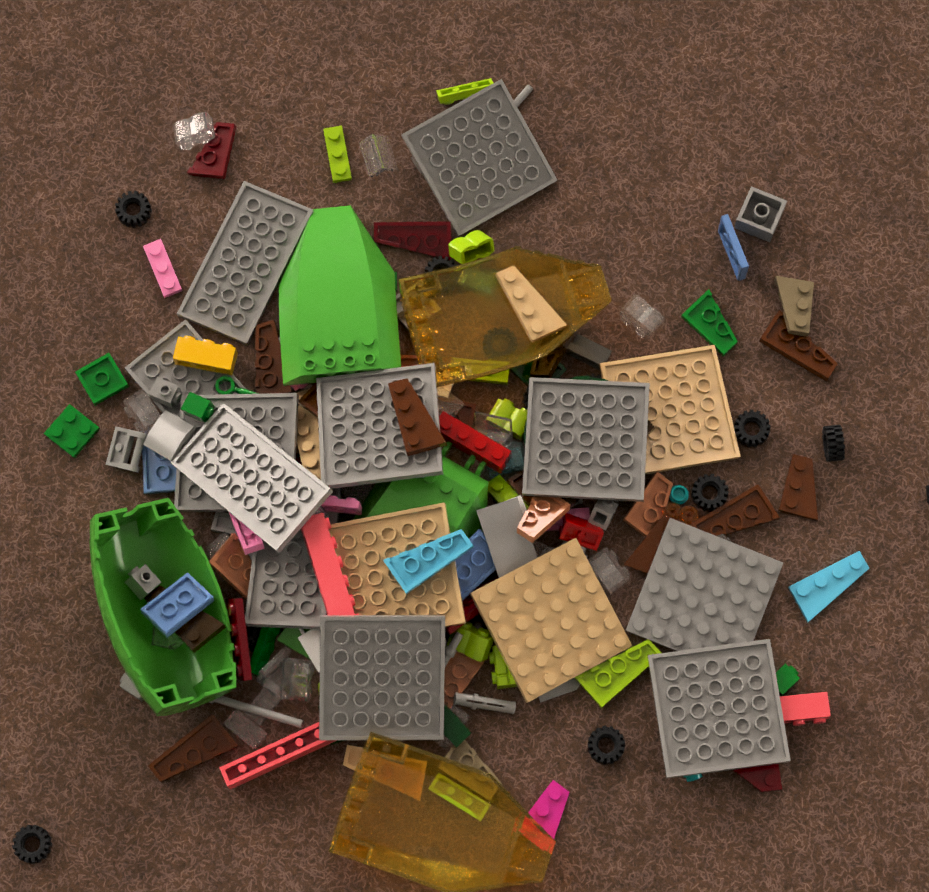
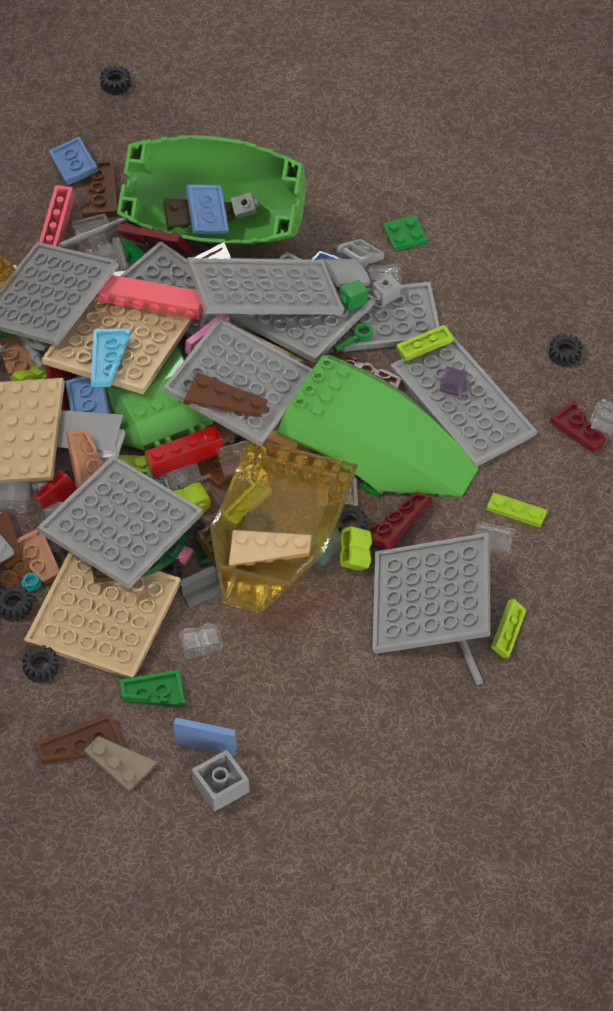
camera: 120 degrees right, 20 degrees down
green plate [75,353,129,406] -> none
bright pink plate [143,239,182,298] -> none
yellow brick [173,336,238,376] -> none
none -> medium blue tile [49,136,98,186]
none -> lime plate [396,325,454,362]
none -> clear purple brick [440,366,470,397]

